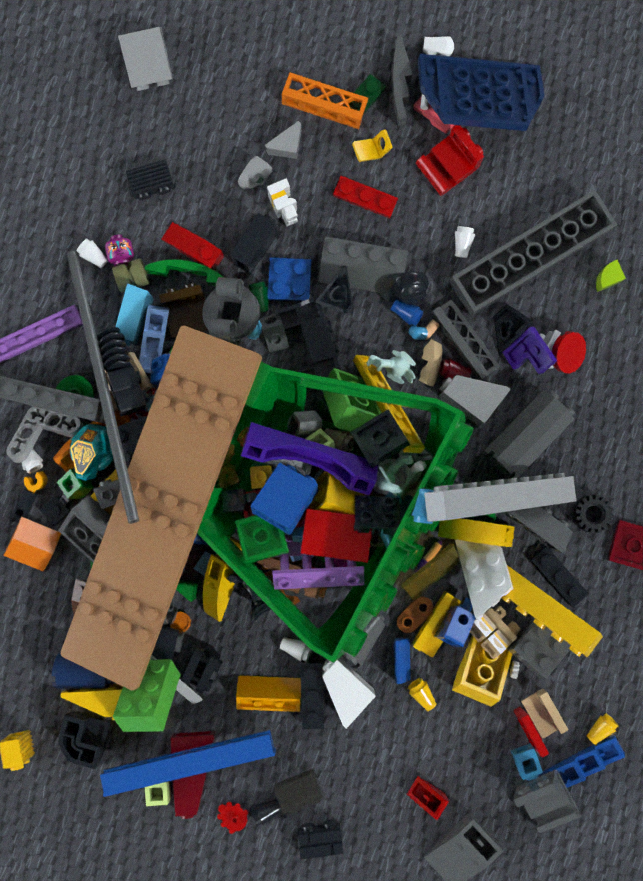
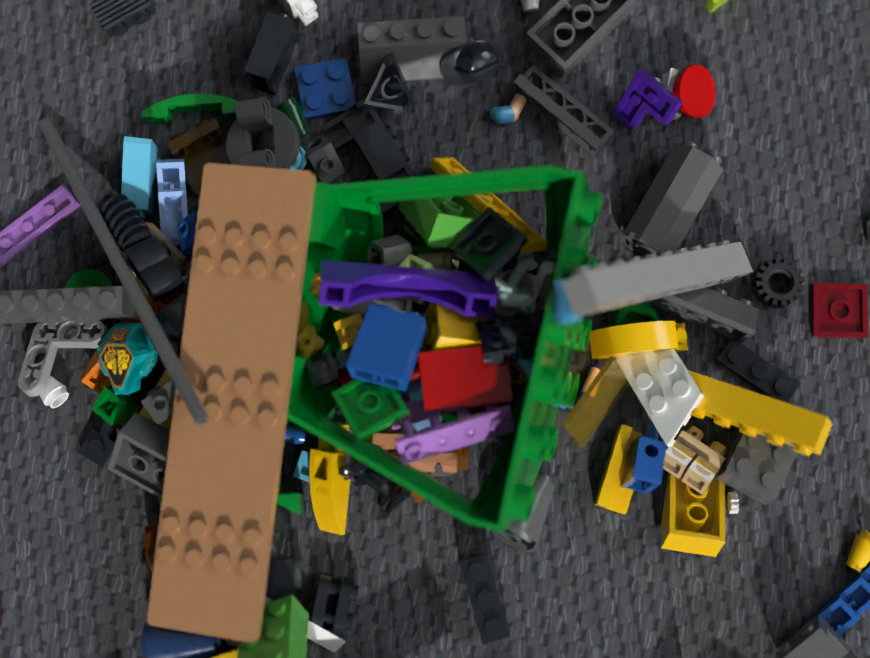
camera: 15 degrees left, 5 degrees down
orange slope [3,516,61,571] -> none
piece [9,471,48,523] -> none
white cone [77,239,108,268] -> none
magenta head [105,235,134,266] -> none
olive wheel [112,258,150,293] -> none
red slope [161,222,224,271] -> none
orange piece [170,611,191,632] -> none
light orange panel [236,676,301,712] -> none
white cone [280,637,312,662] -> none
white slope [322,658,376,729] -> none
light aqua piece [366,350,416,384] -> none
blue cone [391,300,423,326] -> none
blue slope [393,638,411,684] -> none
dark orange plate [397,596,433,633] -> none
yellow cone [408,678,437,711] -> none
tan slope [419,339,442,387] -> none
dark red cone [439,358,471,379] -> none
light grey slope [439,375,510,426] -> none
black slope [492,304,534,354] -> none
dark azure brick [510,744,543,781] -> none
red tile [513,707,549,757] -> none
tan panel [521,689,568,739] -> none

